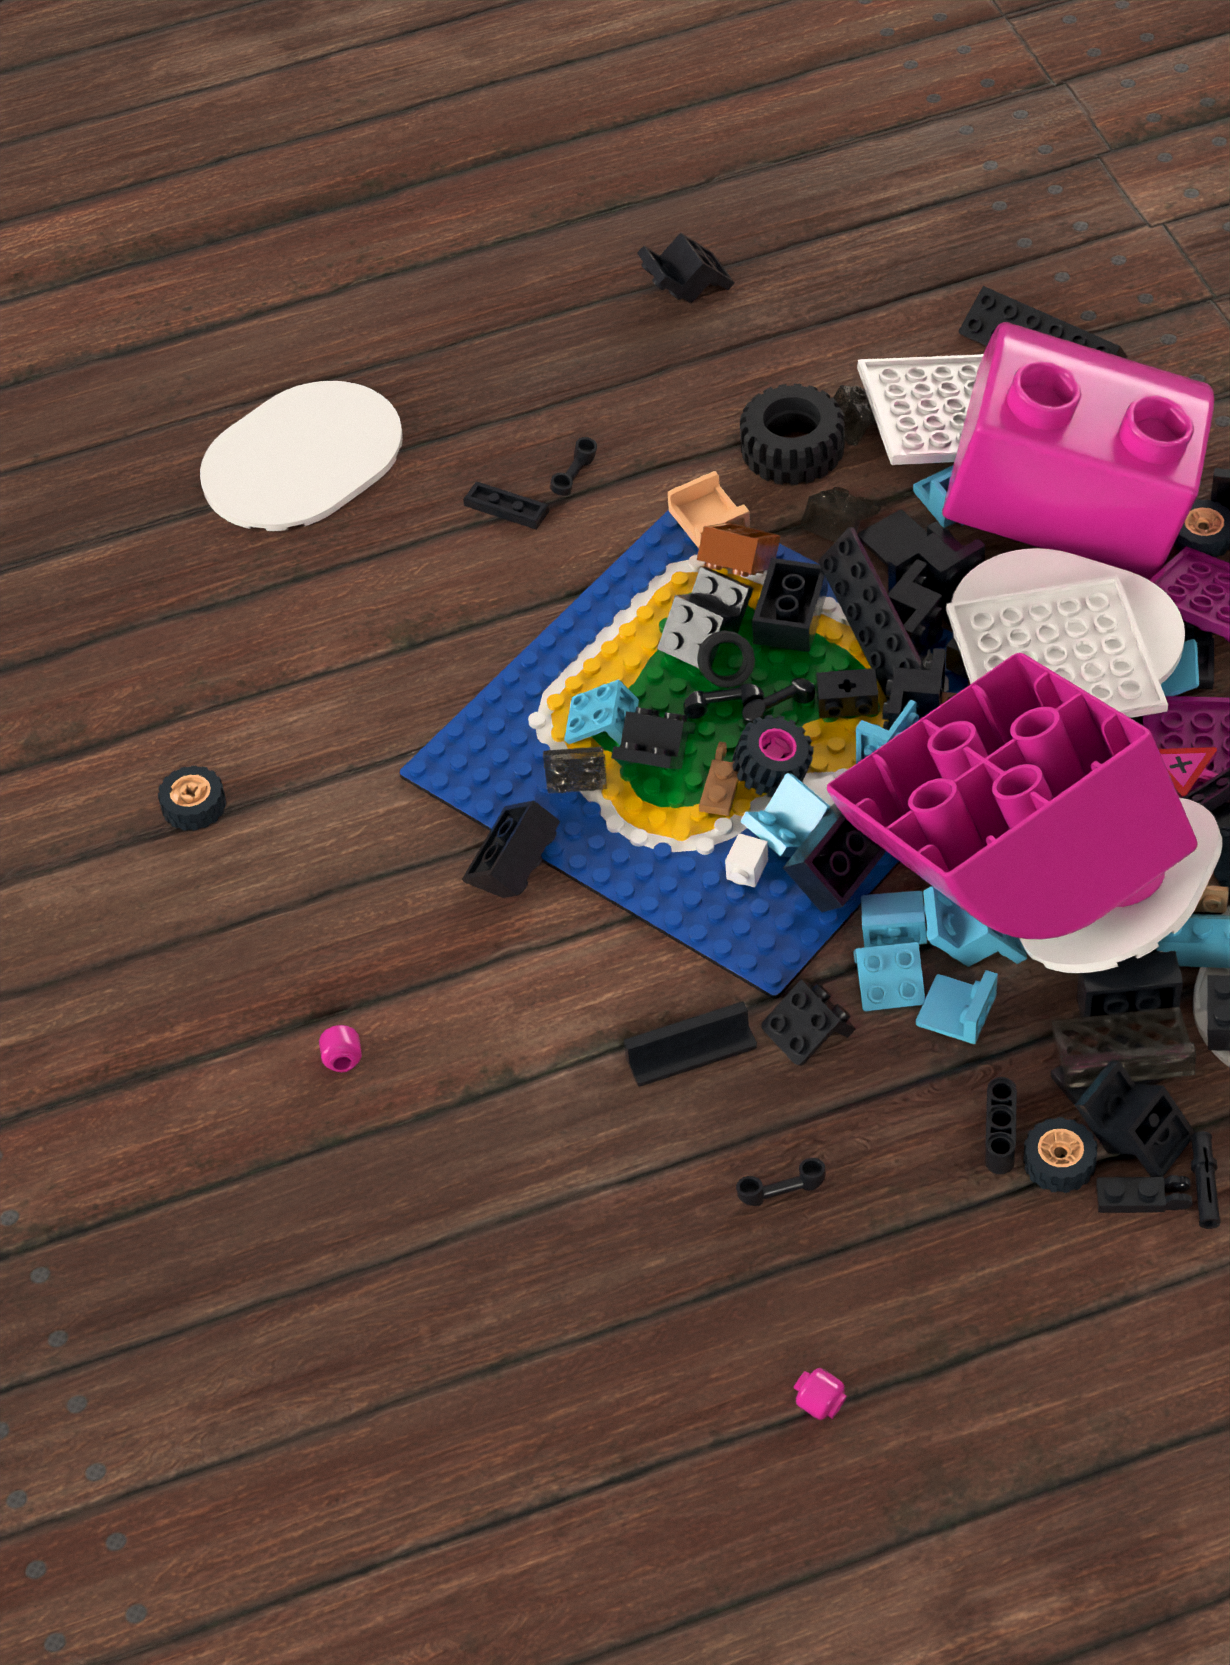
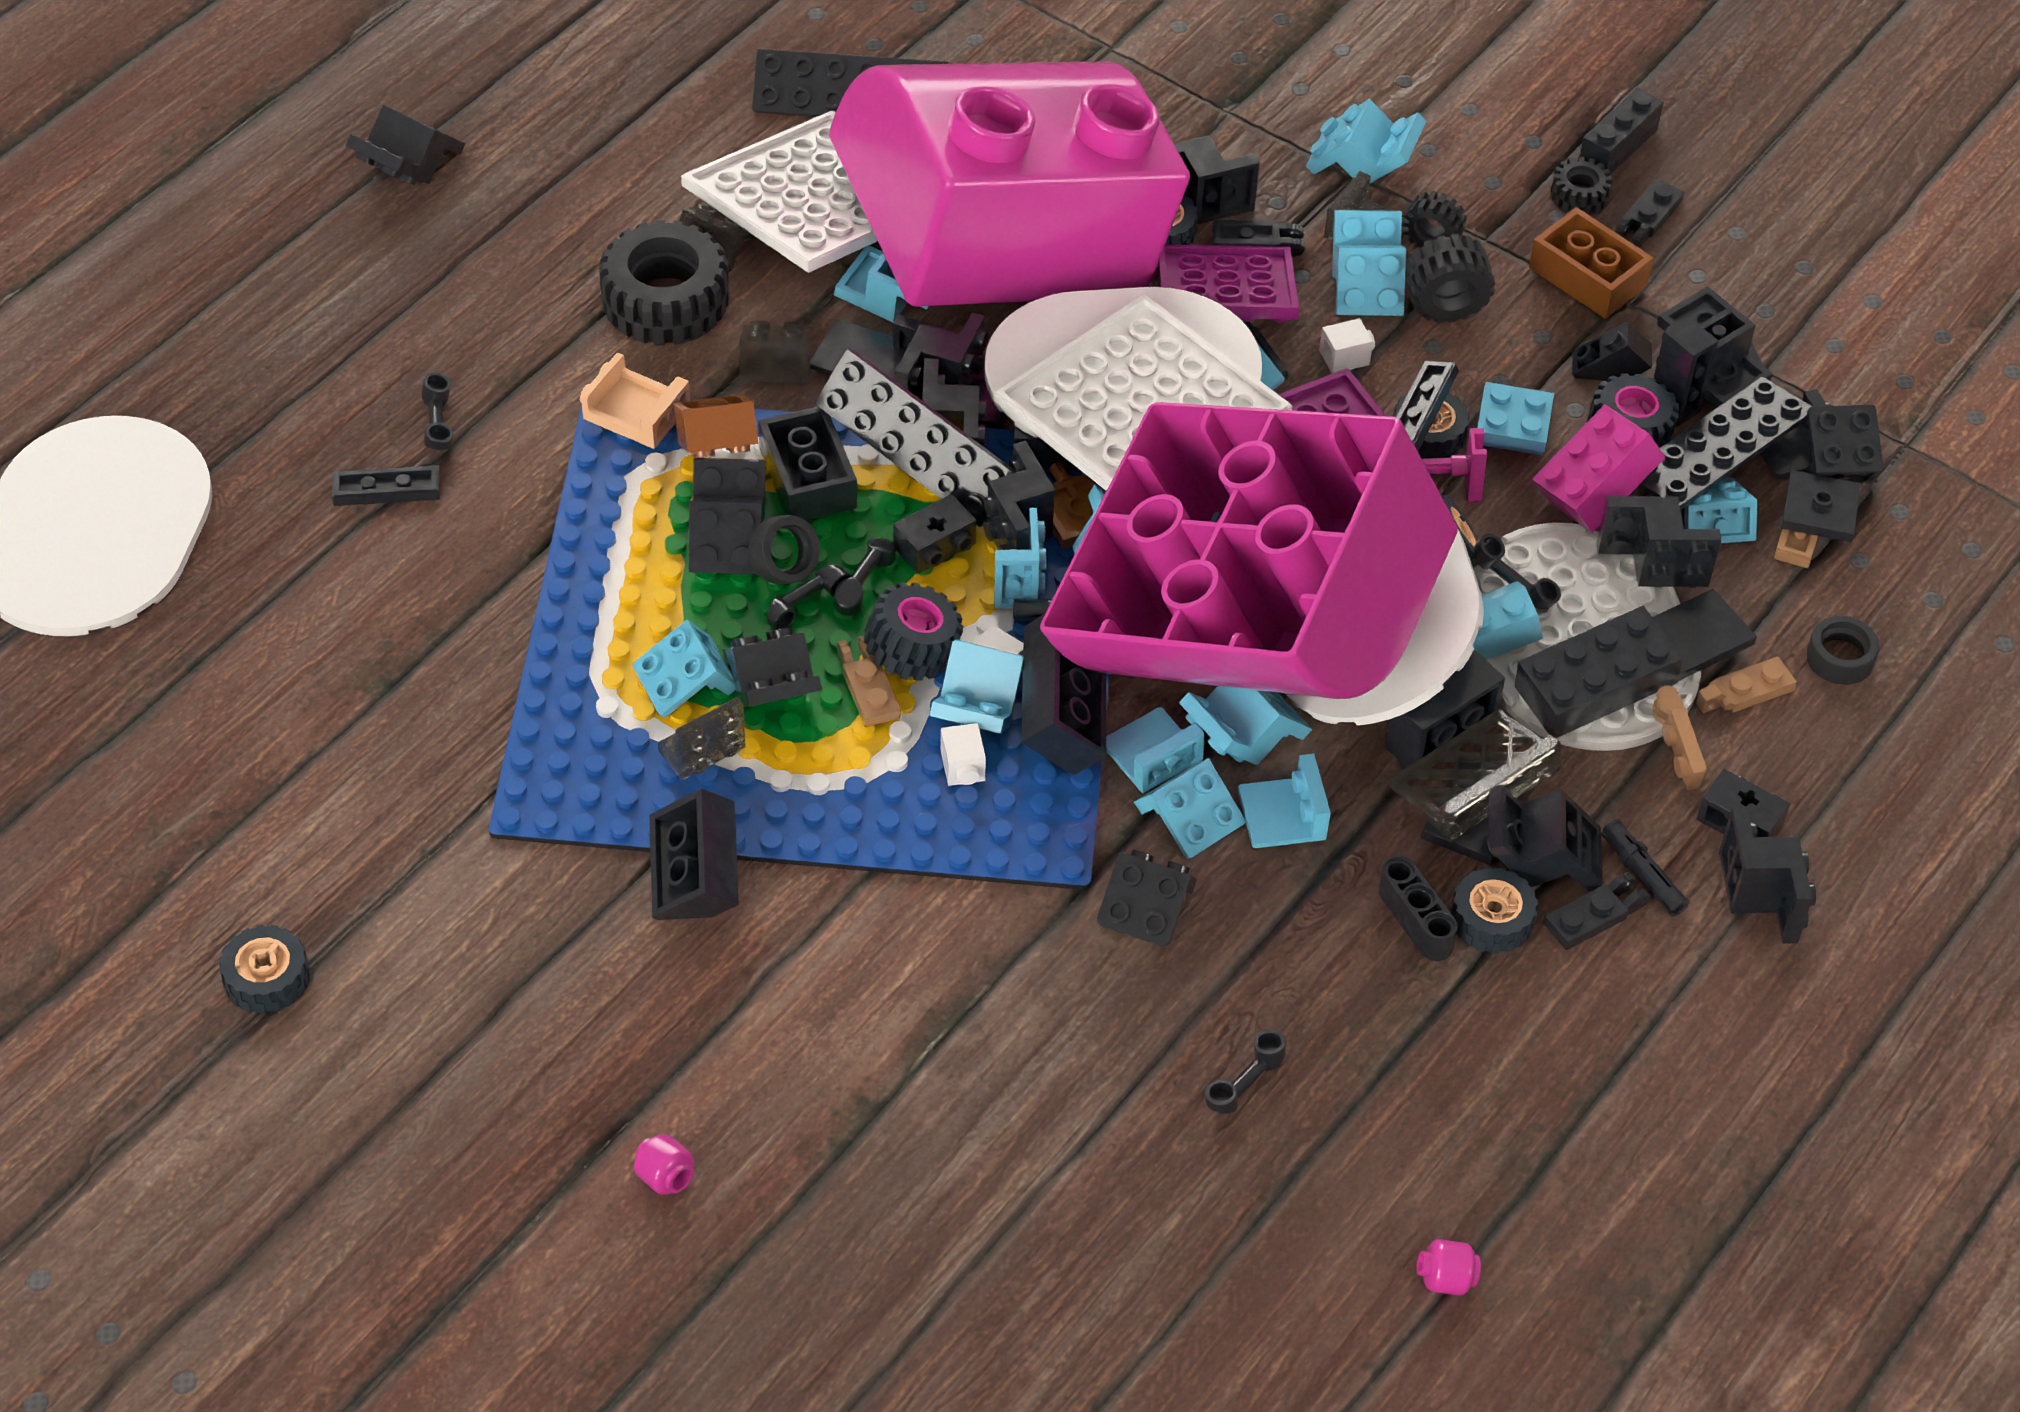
camera: 40 degrees left, 0 degrees up
black panel [624,1001,757,1087] -> none

